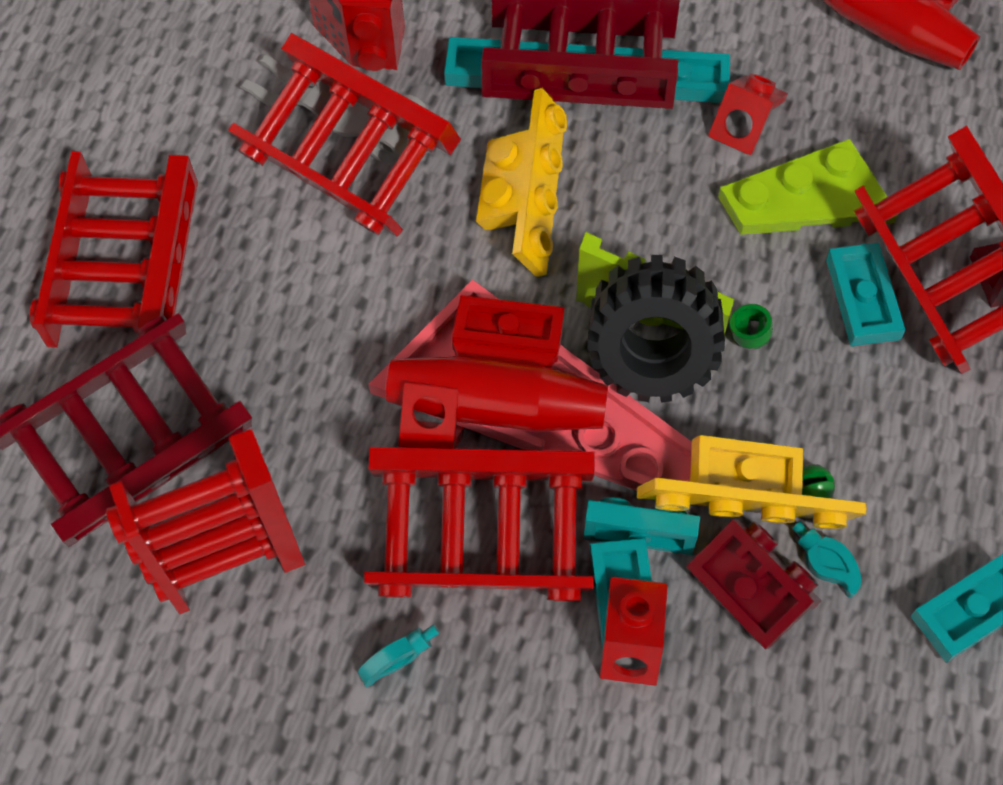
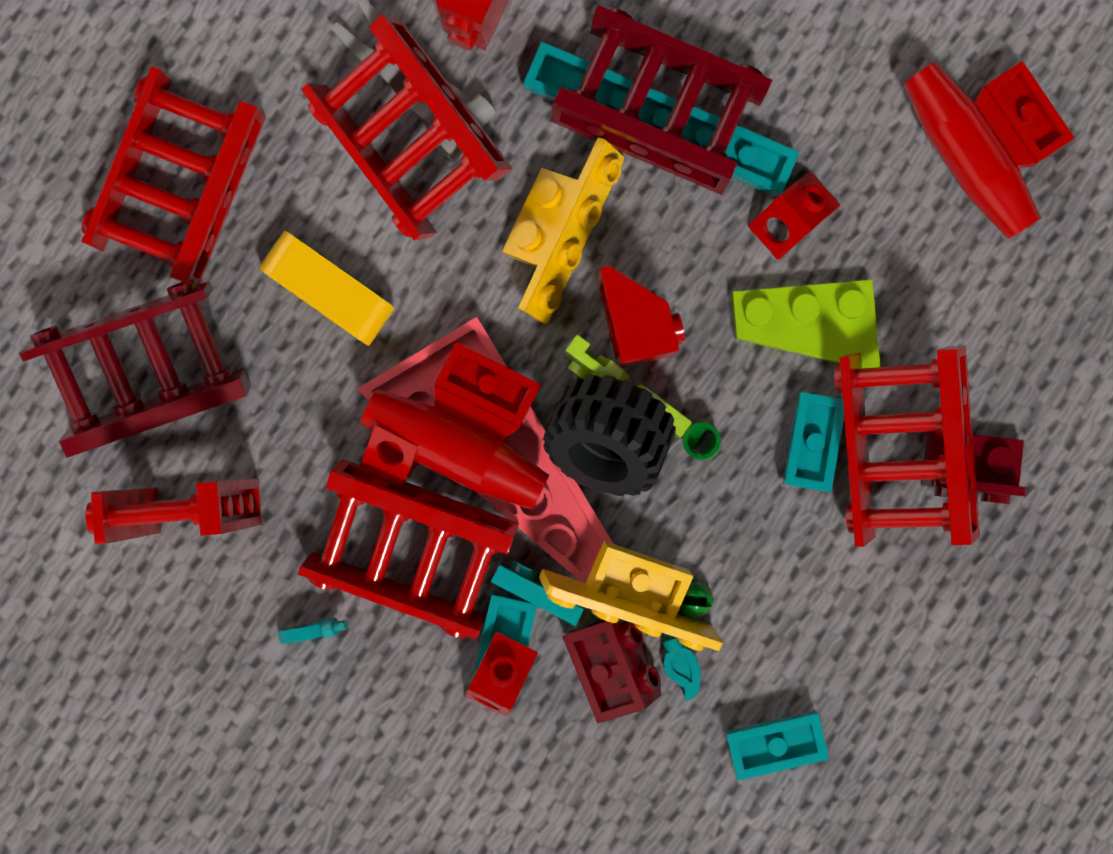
camera: 15 degrees right, 25 degrees up
none -> yellow beam [258,231,396,346]
none -> red slope [597,266,685,368]

